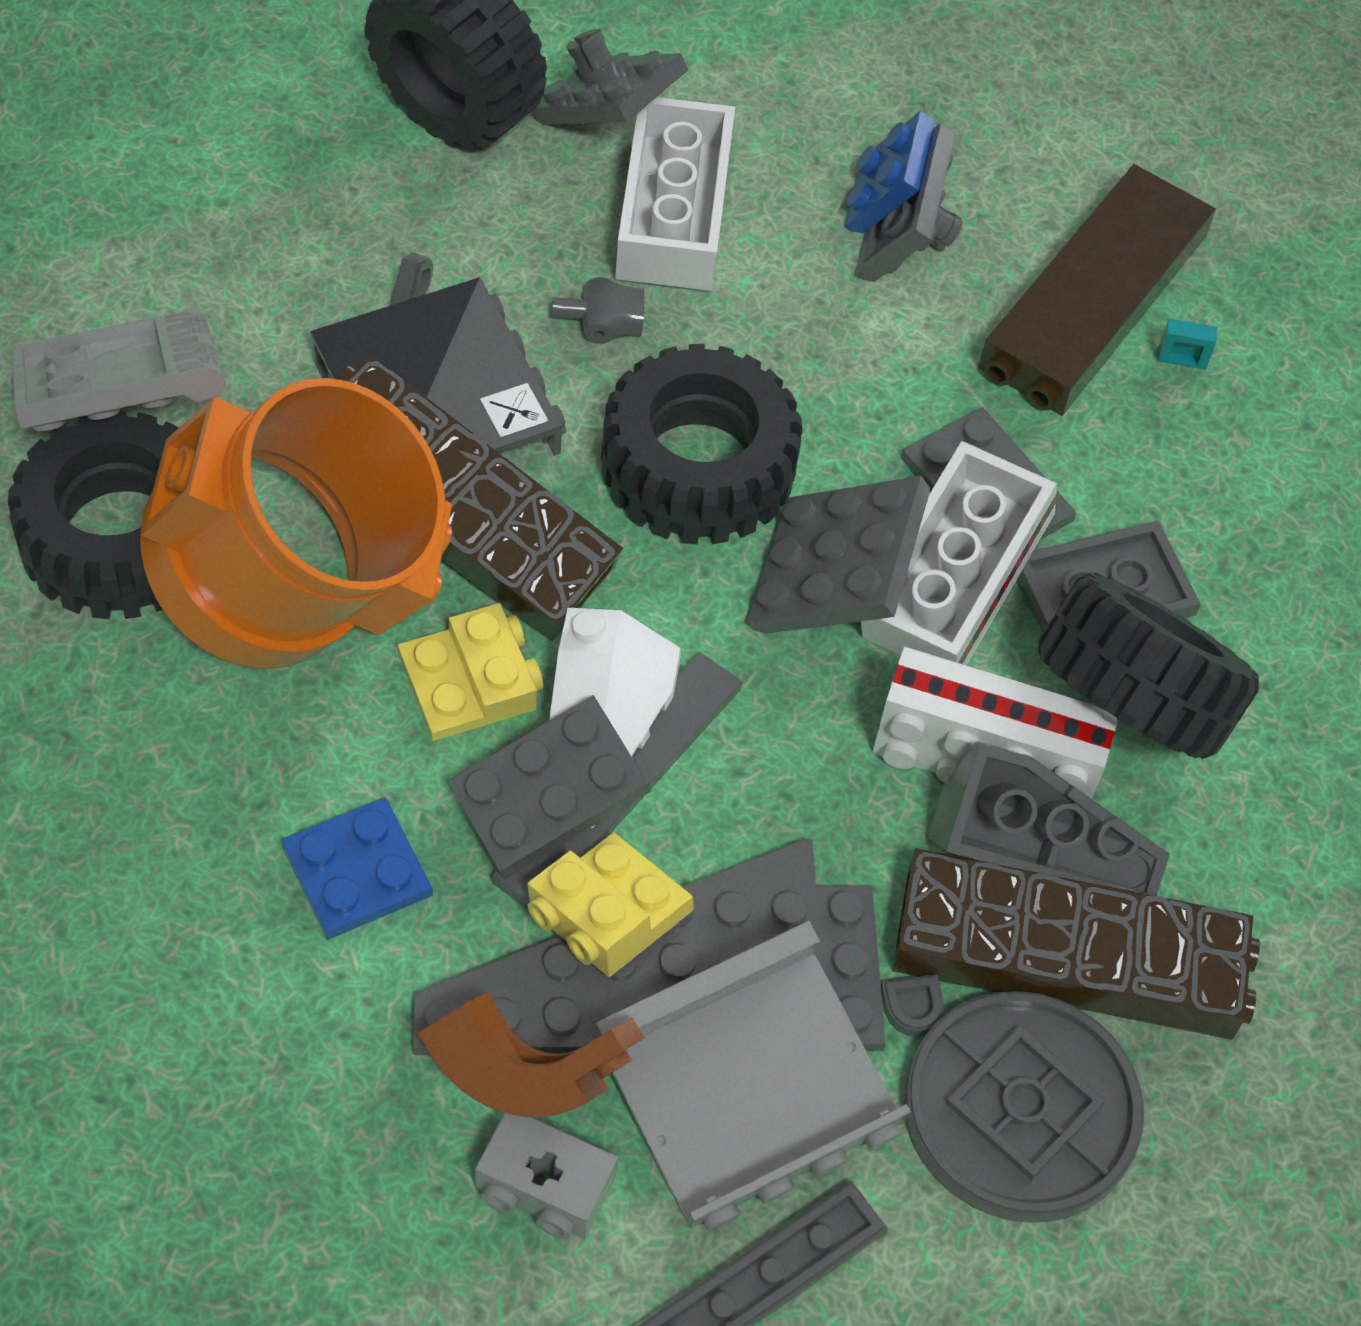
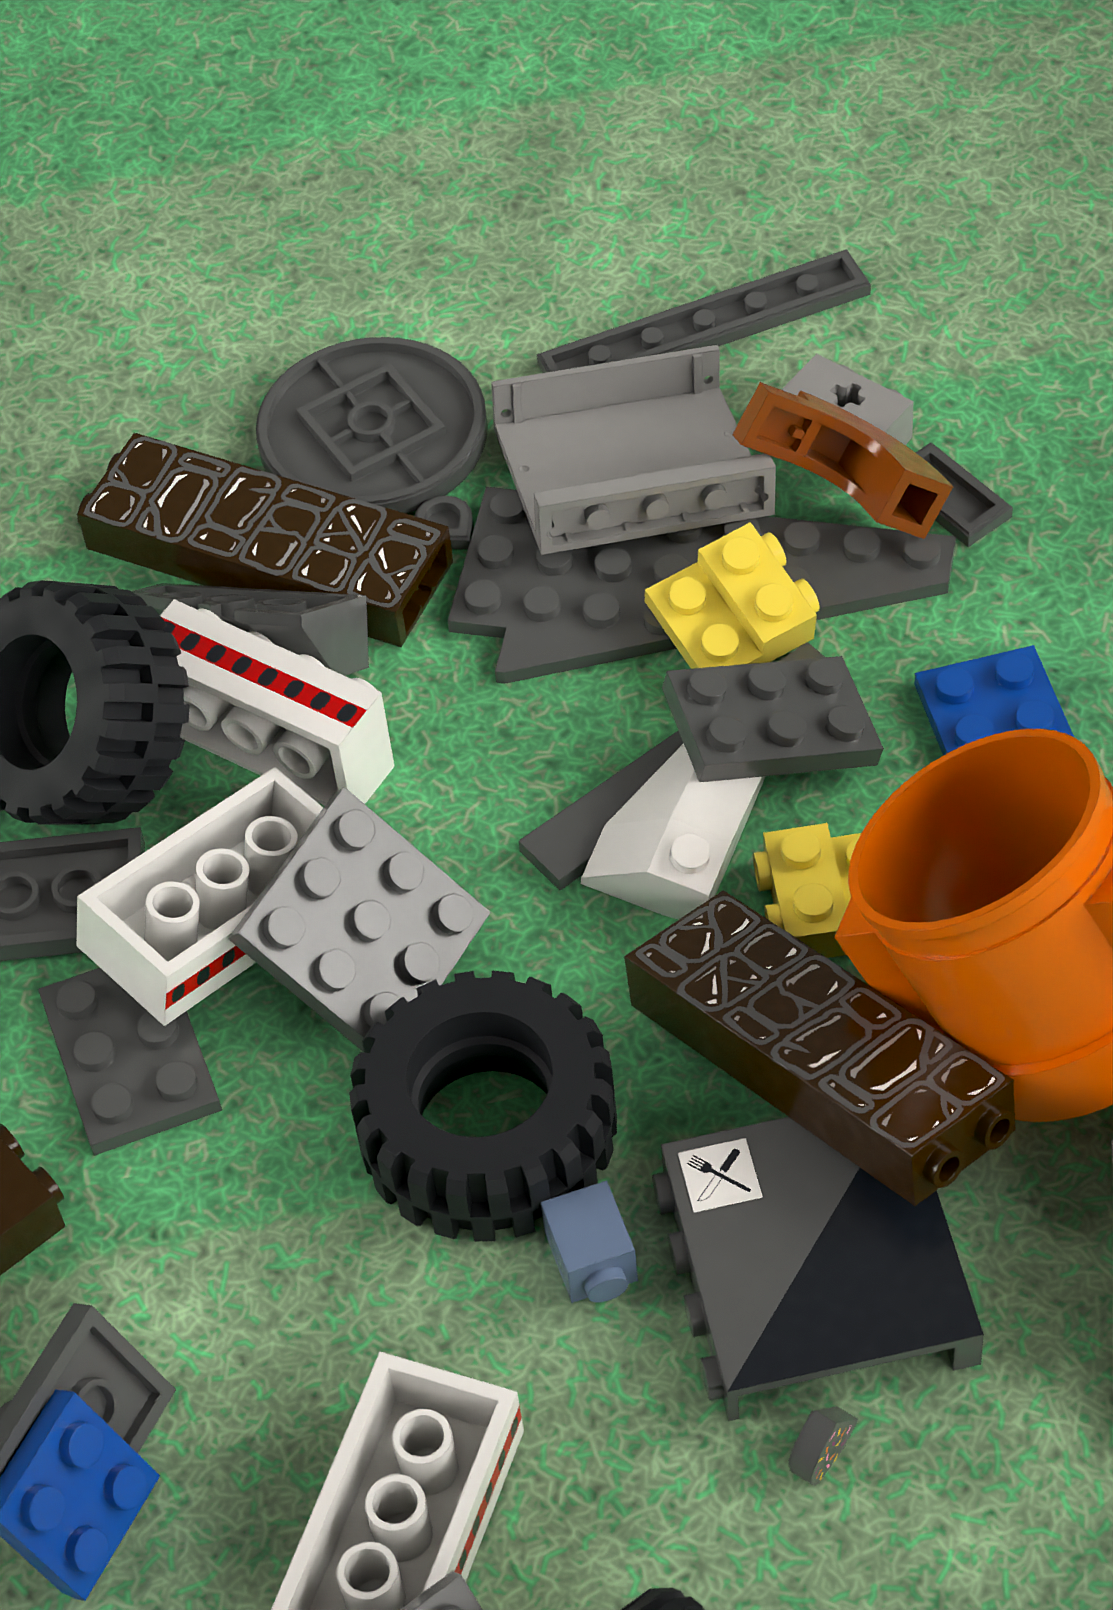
camera: 155 degrees left, 5 degrees down
dark grey piece [551,277,644,344] -> none
none -> sand blue brick [540,1180,638,1303]
none -> dark grey tile [916,442,1013,547]

